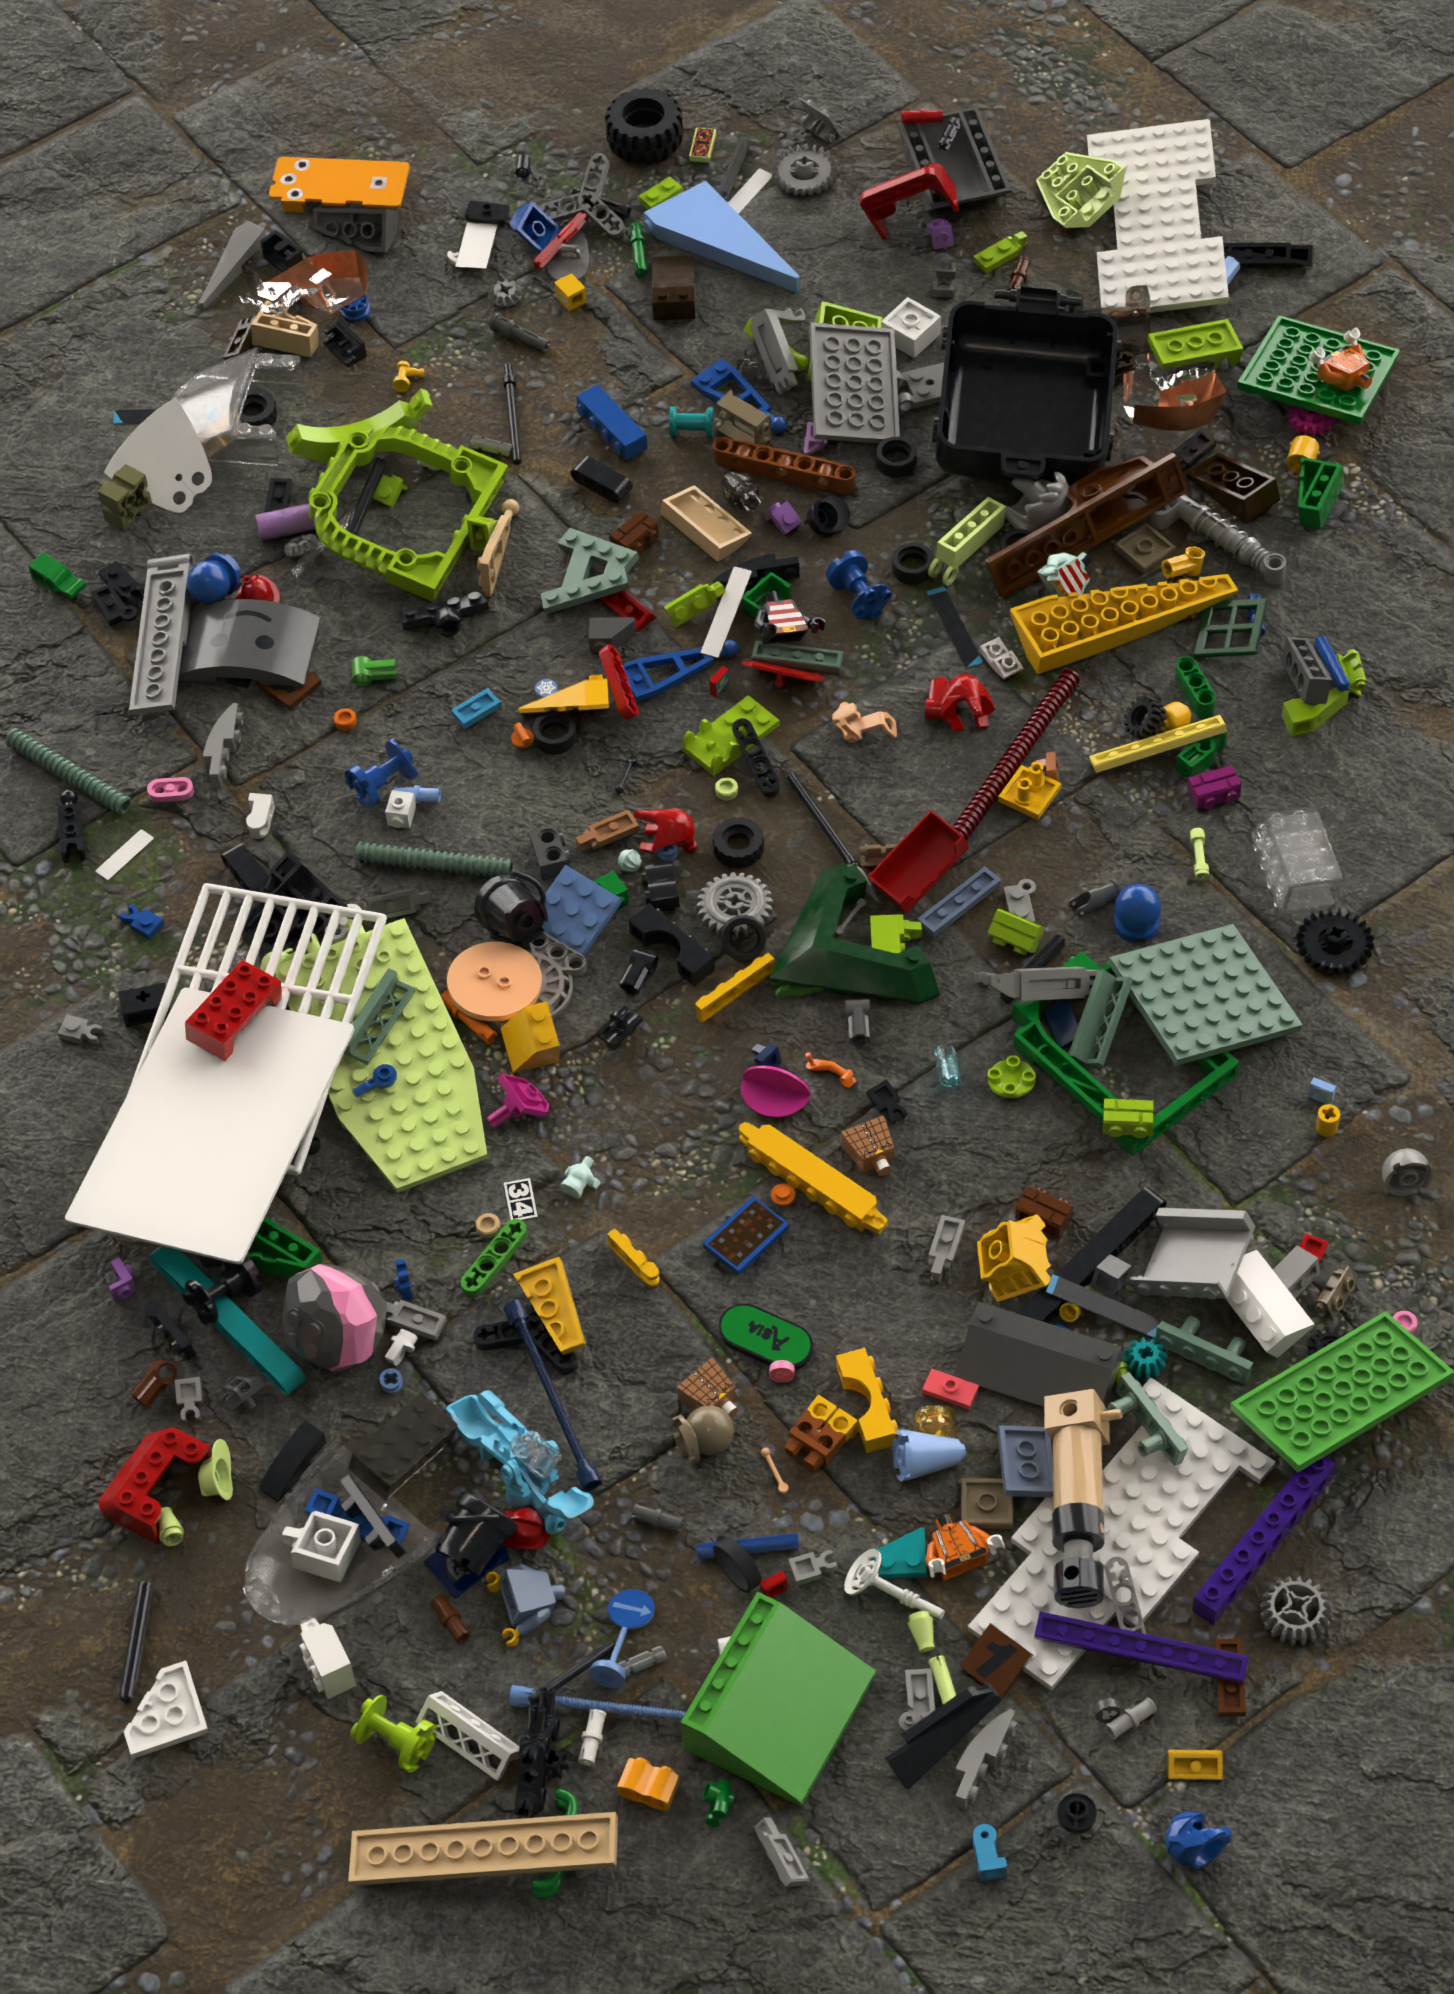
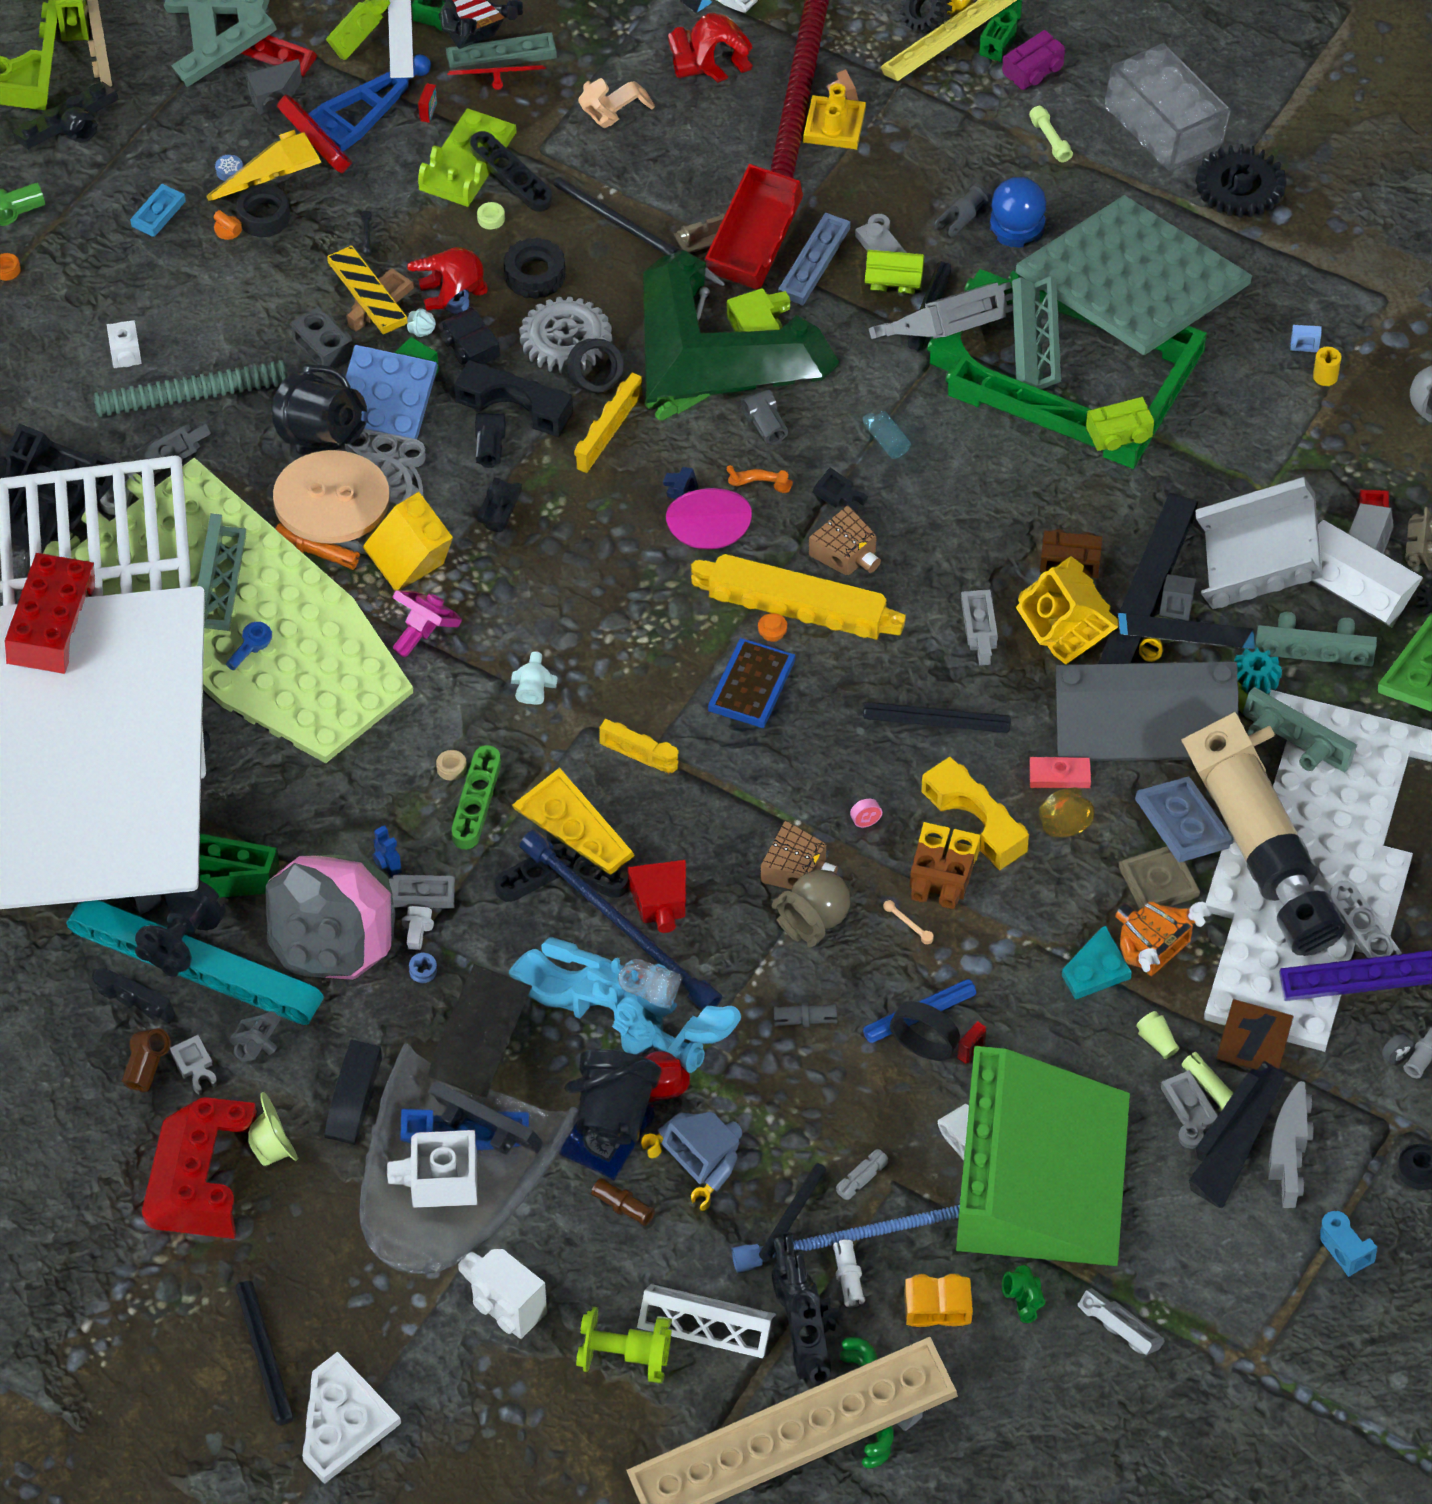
camera: 25 degrees left, 0 degrees up
medium lavender bracket [109,1257,136,1302] -> none
yellowish green cone [159,1507,184,1546] -> none
blue piece [344,738,418,808] -> none
light blue pin [394,785,441,804] -> none
white sticker [504,1178,538,1220] -> none
piece [589,1589,655,1689] -> none
green tile [719,1303,813,1369] -> none
light grey plate [788,1550,837,1586] -> none
white dish [844,1549,945,1619] -> none
light blue cone [892,1429,966,1481] -> none
lime dish [988,1055,1036,1098] -> none
dark blue slope [1043,999,1079,1049] -> none
none -> yellow tile [327,245,408,334]
none -> red torso [628,860,686,933]
none -> black axle [863,702,1011,733]

